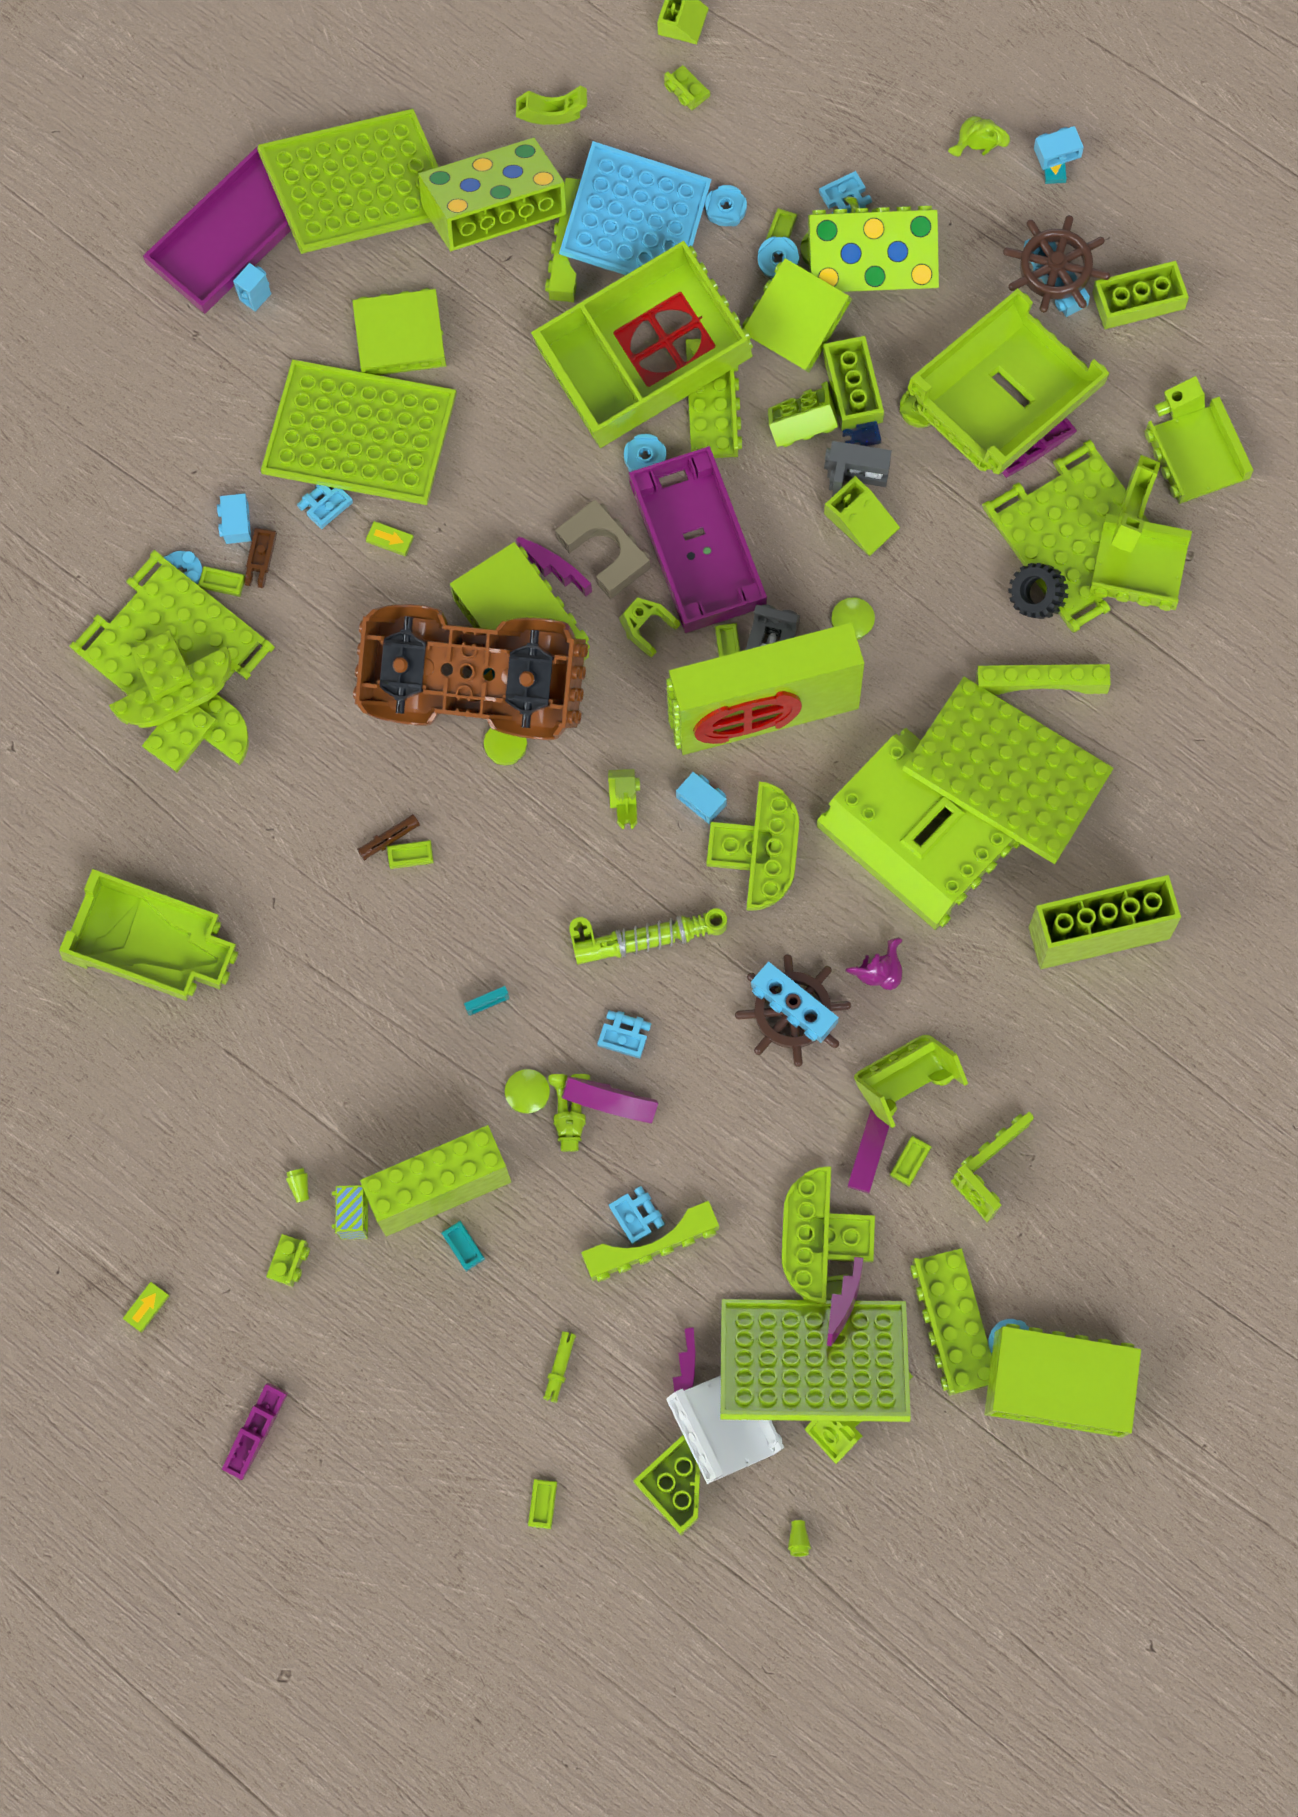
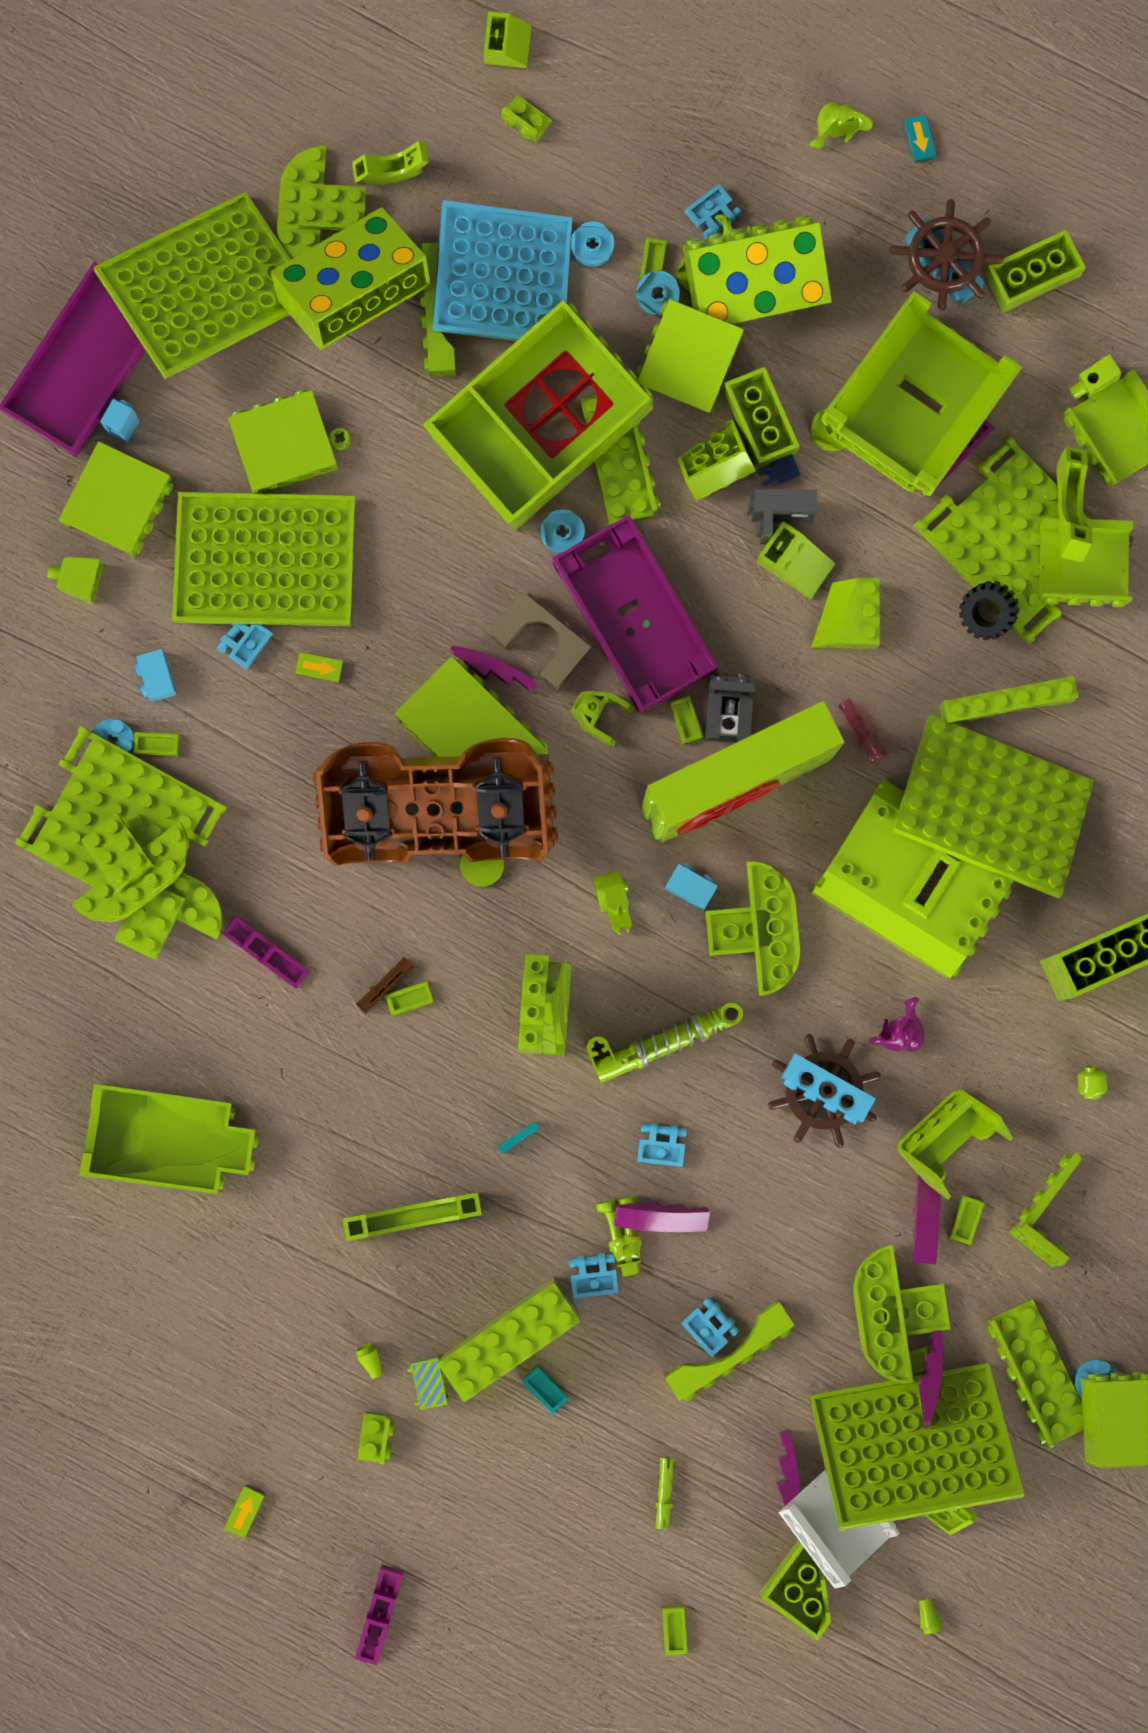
camera: 20 degrees left, 10 degrees up
reddish brown hinge [245,528,277,588] -> none
lime dish [505,1069,550,1114] -> none
lime dish [832,598,875,640] -> none
medium azure brick [1034,126,1084,170] -> none
none -> lime torso [47,557,104,604]
none -> lime panel [58,441,174,558]
none -> magenta slope [222,915,310,989]
none -> lime plate [277,146,367,259]
none -> lime bush [330,428,351,450]
none -> lime arch [343,1192,483,1241]
none -> lime panel [518,954,572,1056]
none -> medium azure plate [569,1253,619,1299]
none -> lime wedge [810,578,880,649]
none -> clear pink pin [838,698,887,764]
none -> lime head [1077,1065,1108,1099]

